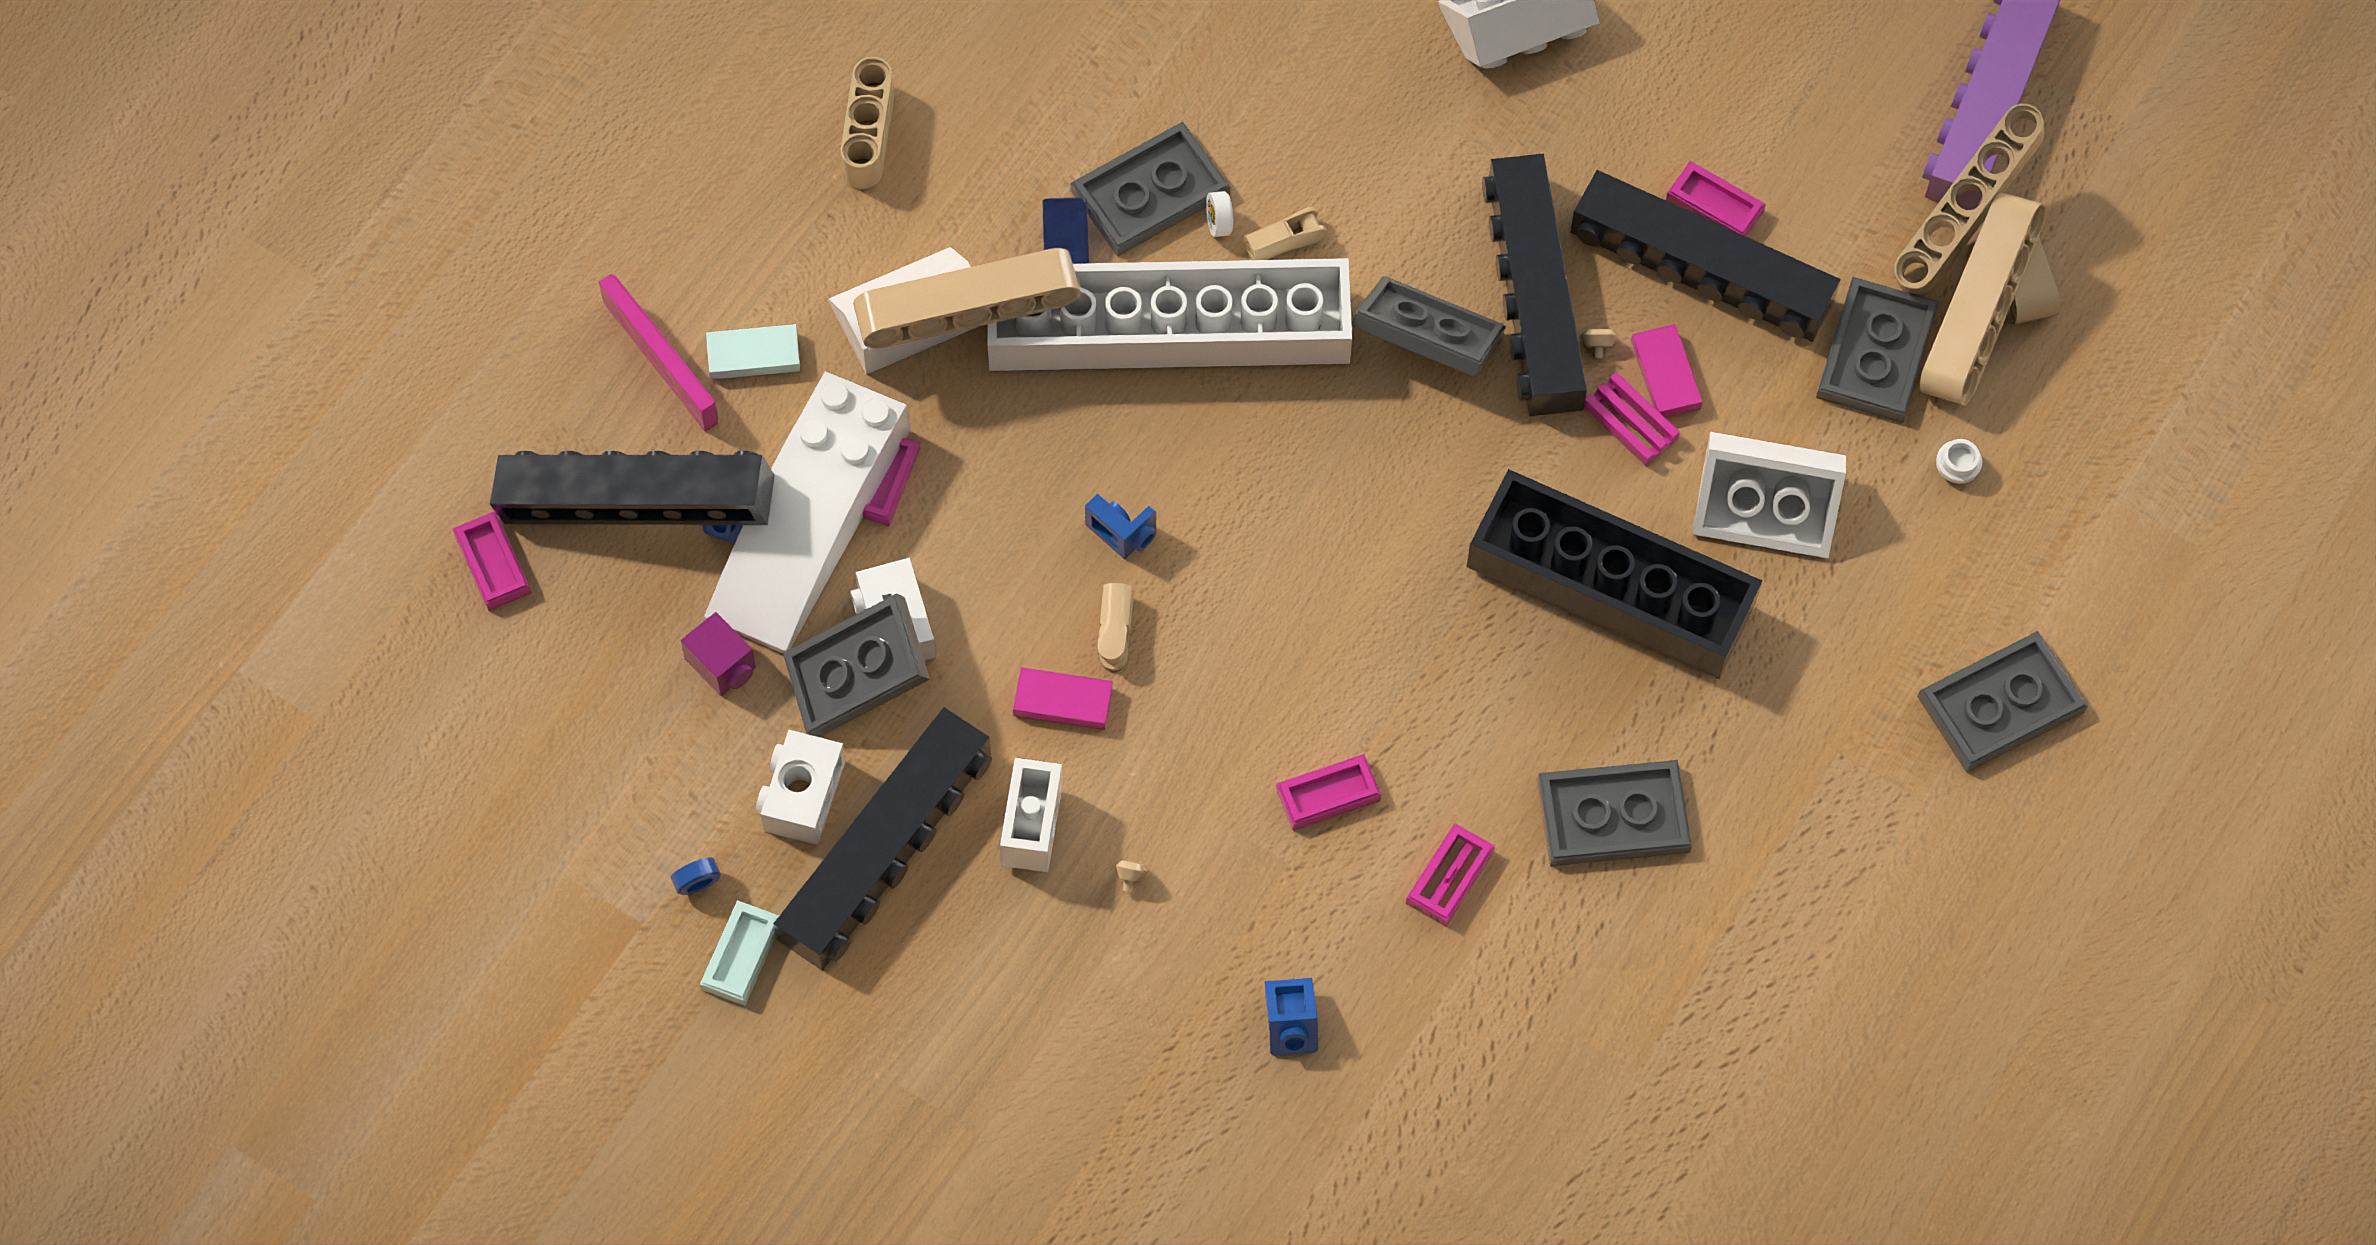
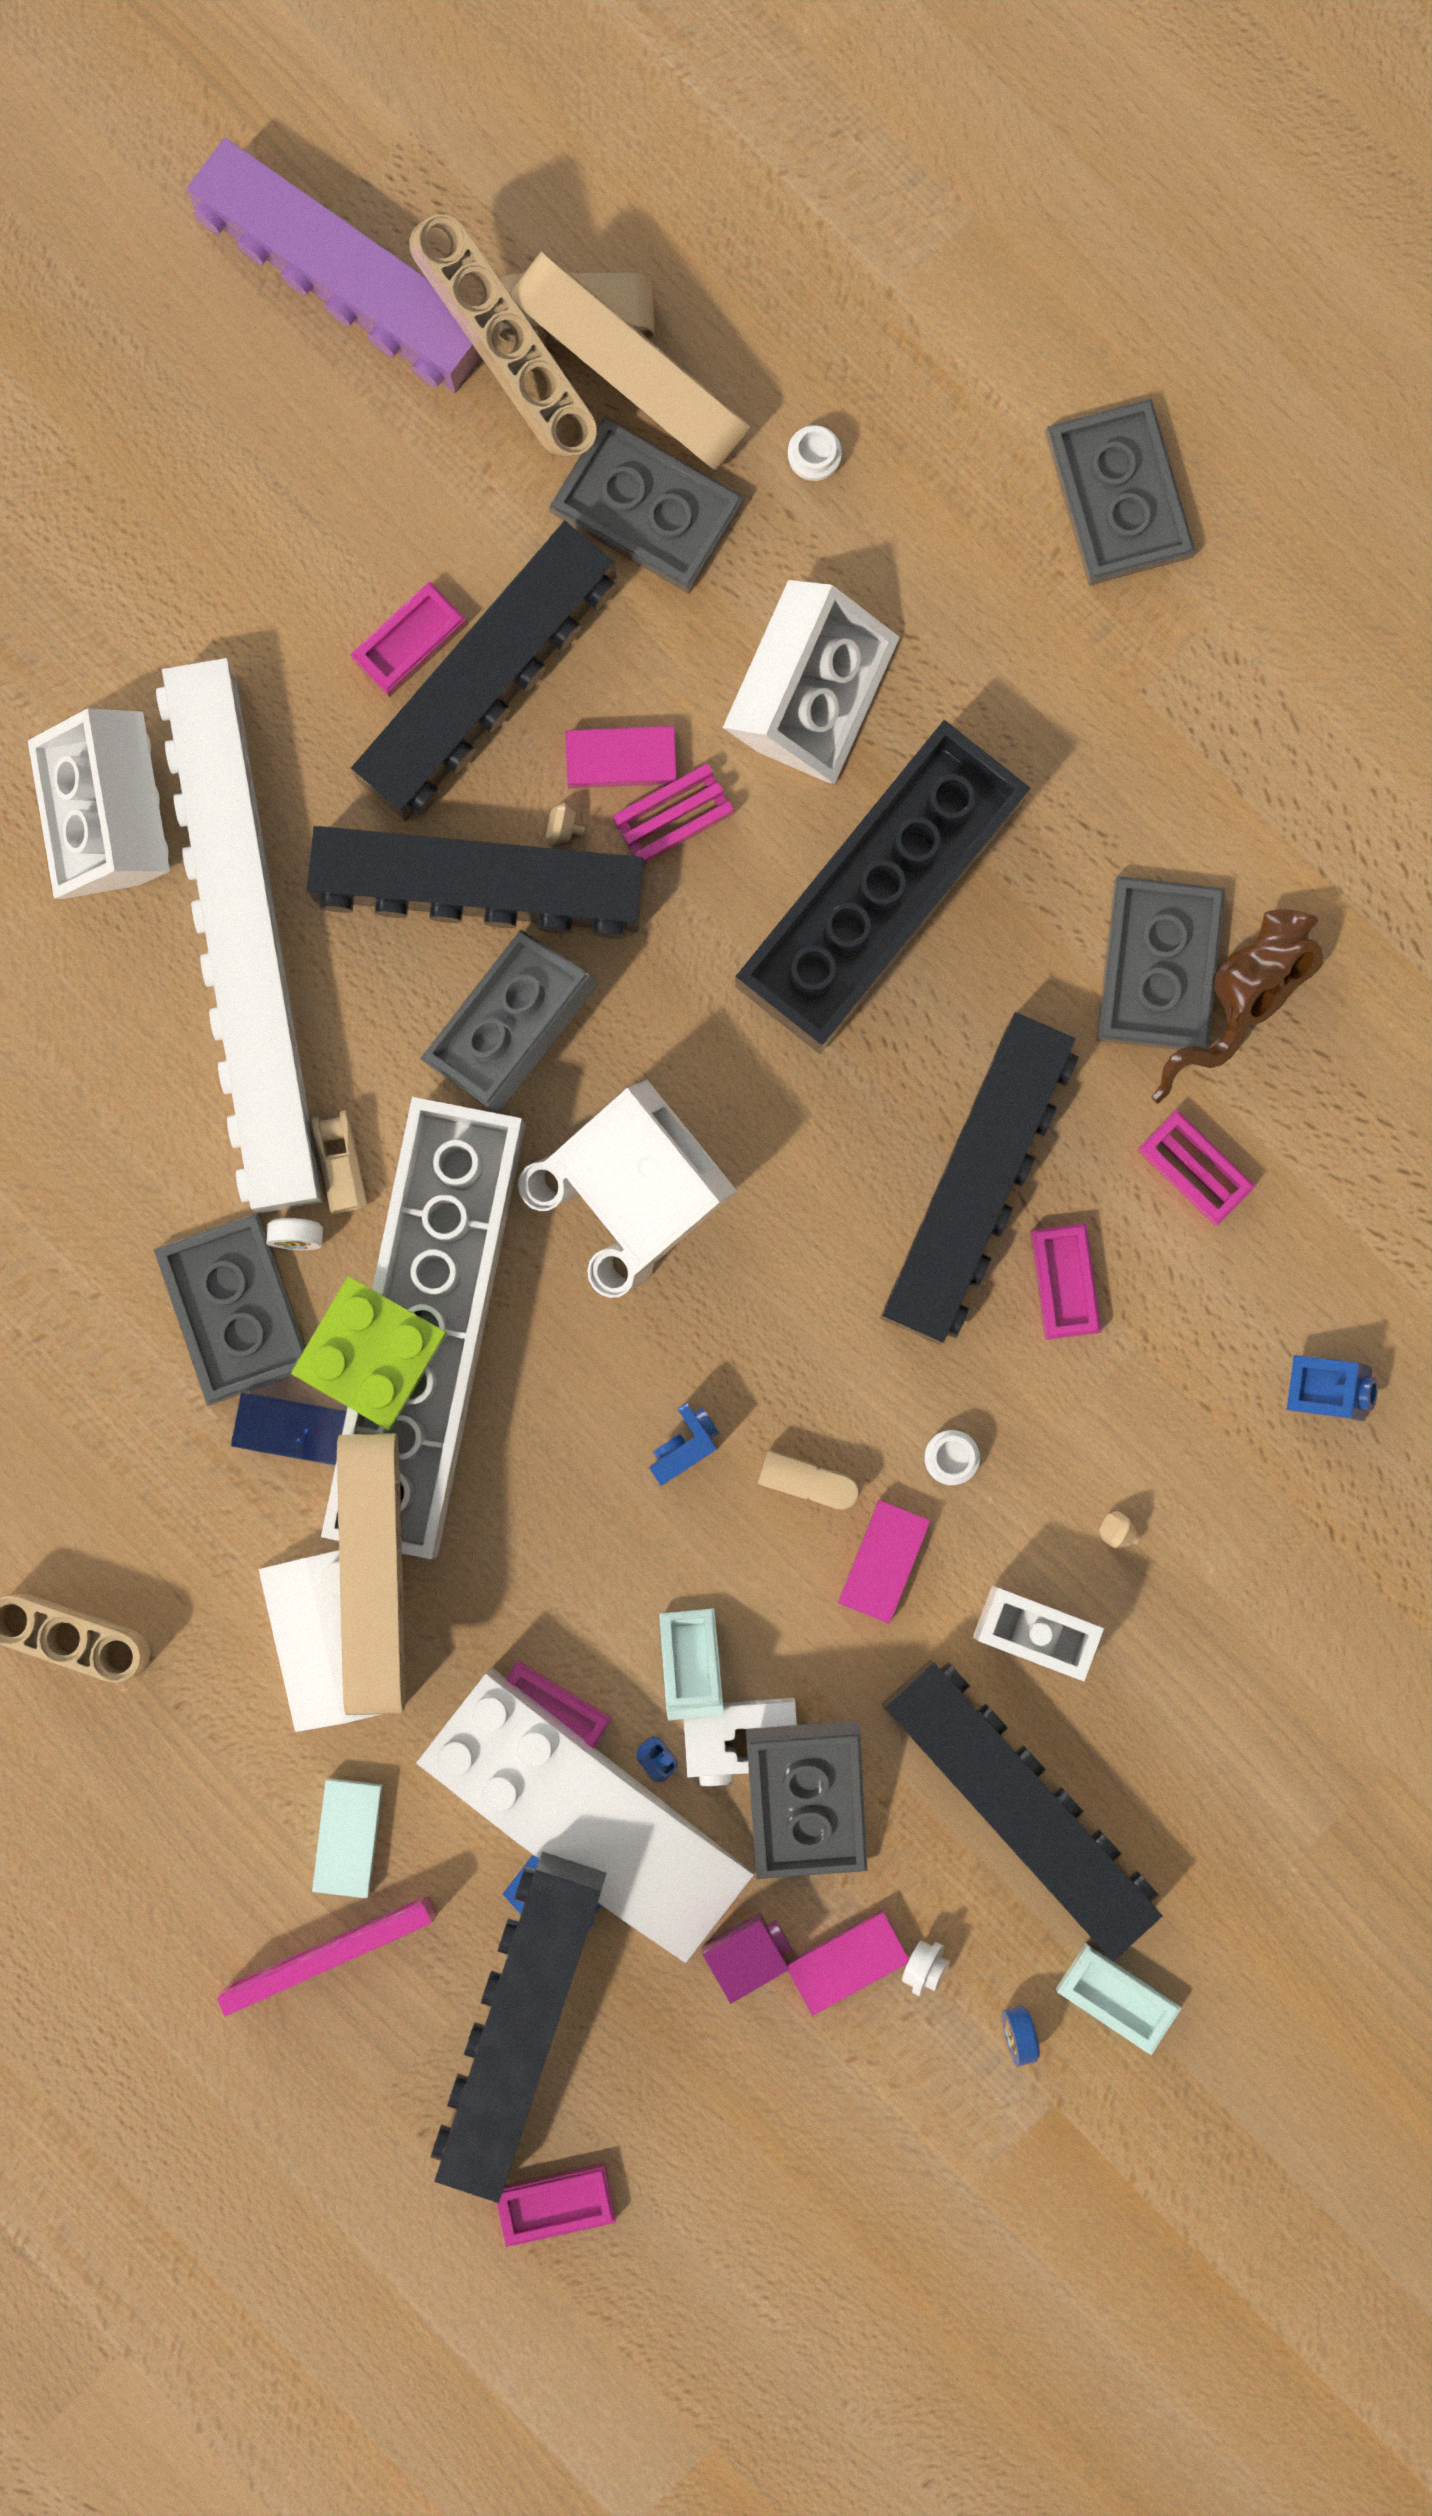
camera: 75 degrees left, 20 degrees up
white brick [756,730,846,845] -> none
none -> white brick [156,658,324,1214]
none -> lime plate [291,1276,447,1431]
none -> white piece [518,1080,738,1298]
none -> blue rock [636,1737,677,1782]
none -> light aqua tile [659,1608,724,1720]
none -> dark pink tile [788,1909,910,2016]
none -> black brick [879,1012,1079,1345]
none -> white plate [902,1941,950,1997]
none -> white plate [924,1430,980,1485]
none -> reddish brown animal [1151,909,1323,1104]

